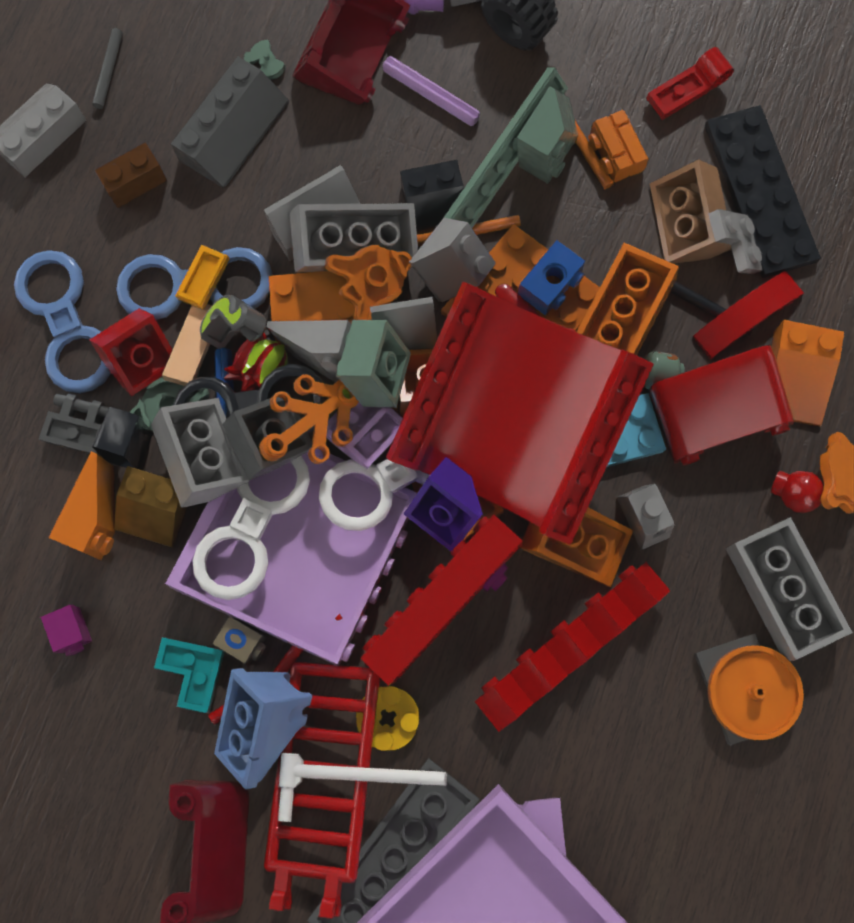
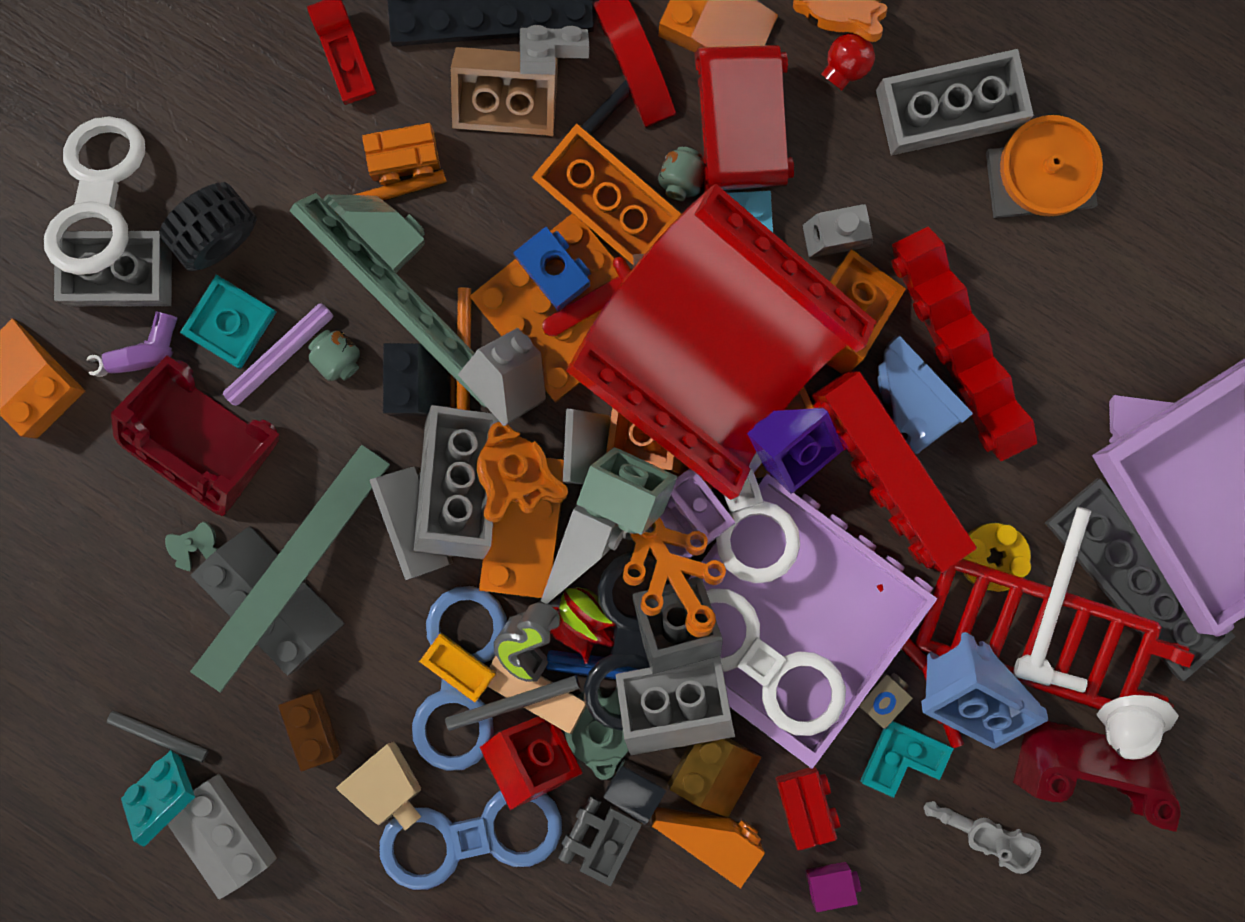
camera: 85 degrees left, 10 degrees up
none -> teal plate [121,750,195,847]
none -> teal plate [180,275,277,369]
none -> sand green tile [190,445,390,693]
none -> sand green head [308,330,360,381]
none -> tan torso [336,742,421,831]
none -> dark grey bar [445,675,580,731]
none -> red brick [775,767,841,850]
none -> medium blue piece [878,336,973,454]
none -> light grey piece [924,801,1041,874]
none -> white piece [1097,695,1179,760]

